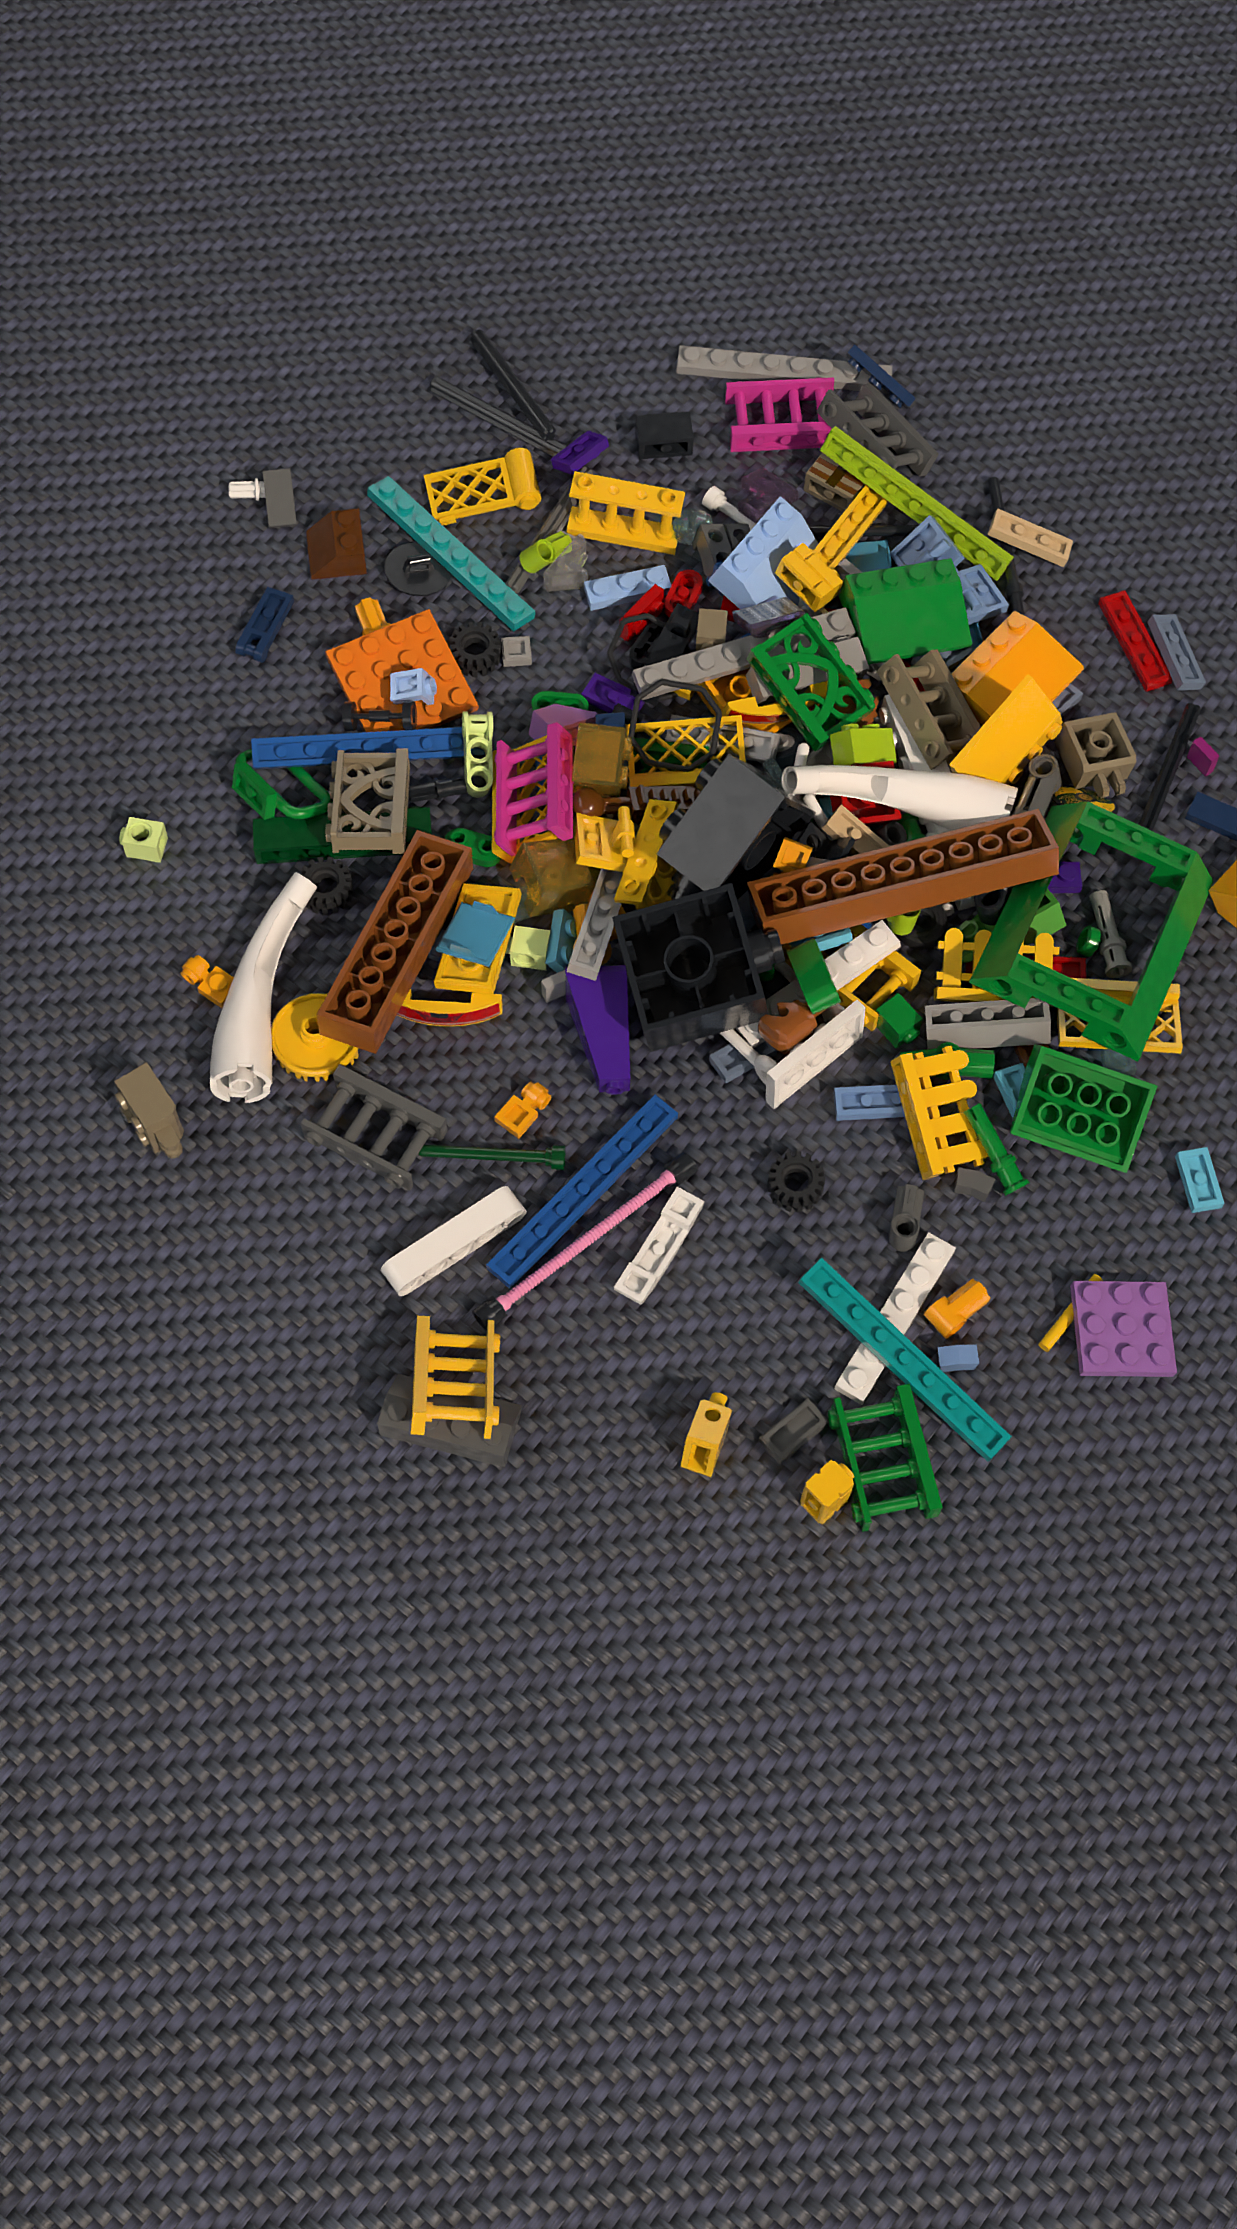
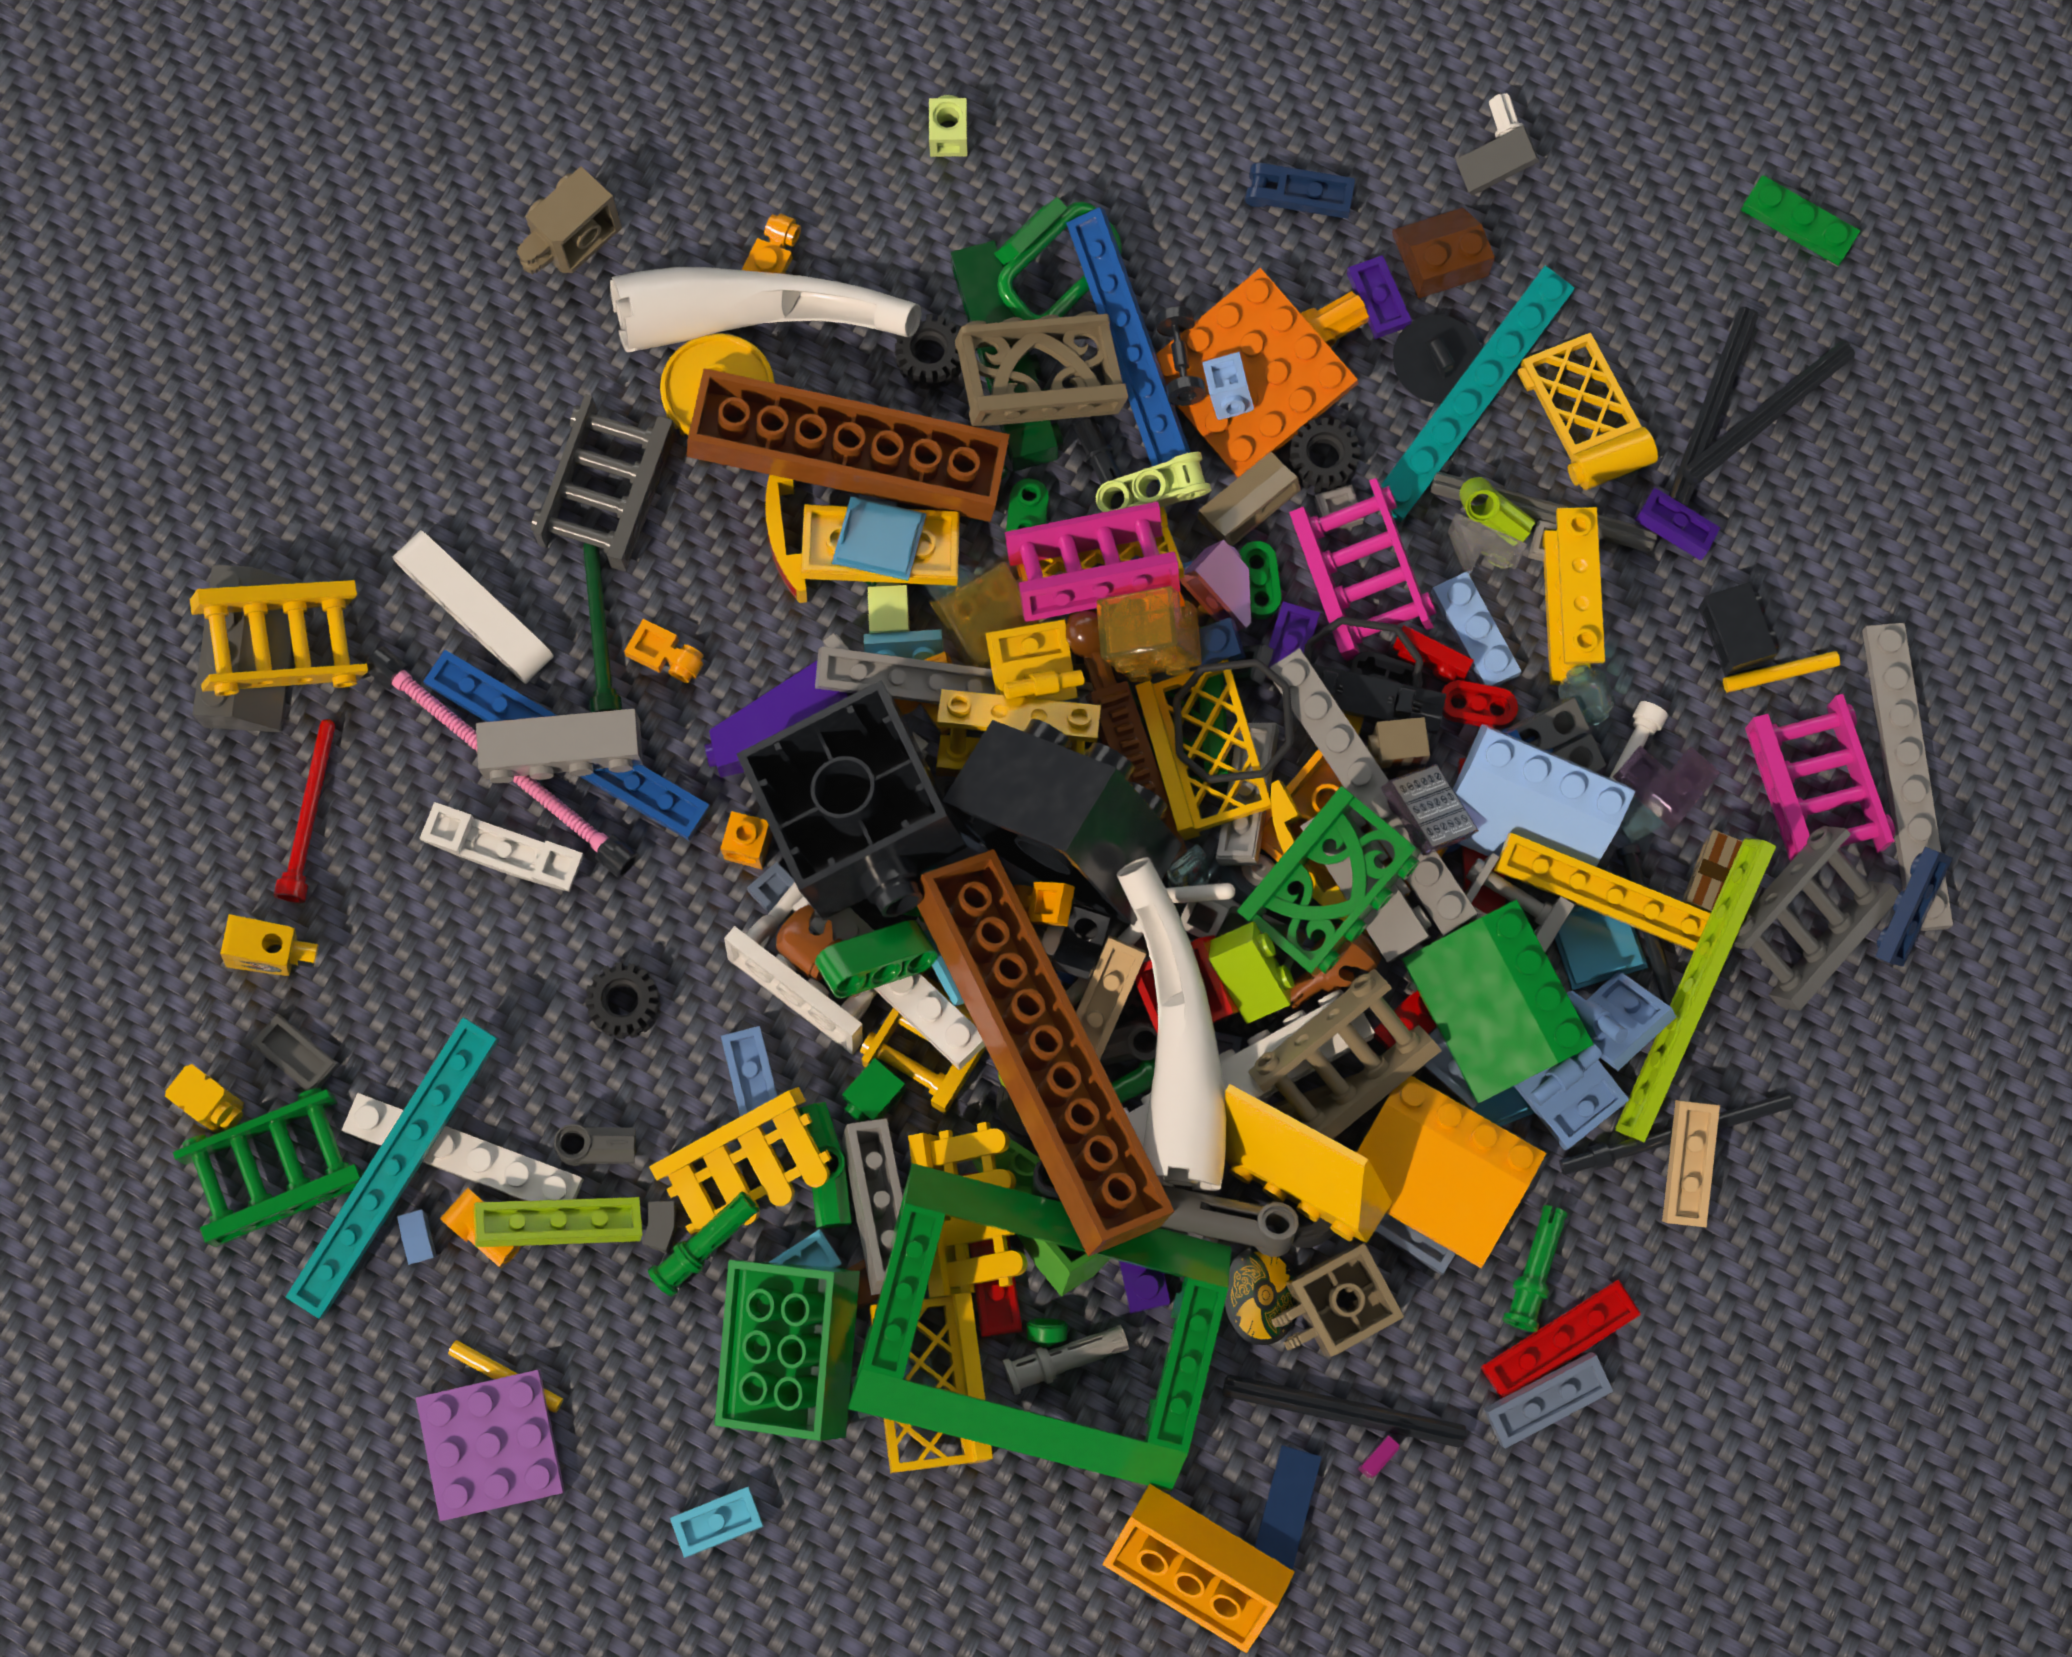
camera: 80 degrees right, 10 degrees up
yellow brick [775,543,843,612] -> none
none -> red piece [273,719,335,903]
none -> lime plate [473,1197,642,1247]
none -> light grey brick [476,709,643,783]
none -> light orange brick [720,811,773,870]
none -> dark tan piece [1198,452,1301,546]
none -> dark pink fence [1289,478,1437,661]
none -> dark purple plate [1346,255,1412,339]
none -> green pin [1502,1205,1568,1332]
none -> yellow bar [1723,651,1840,693]
none -> green plate [1741,175,1860,266]

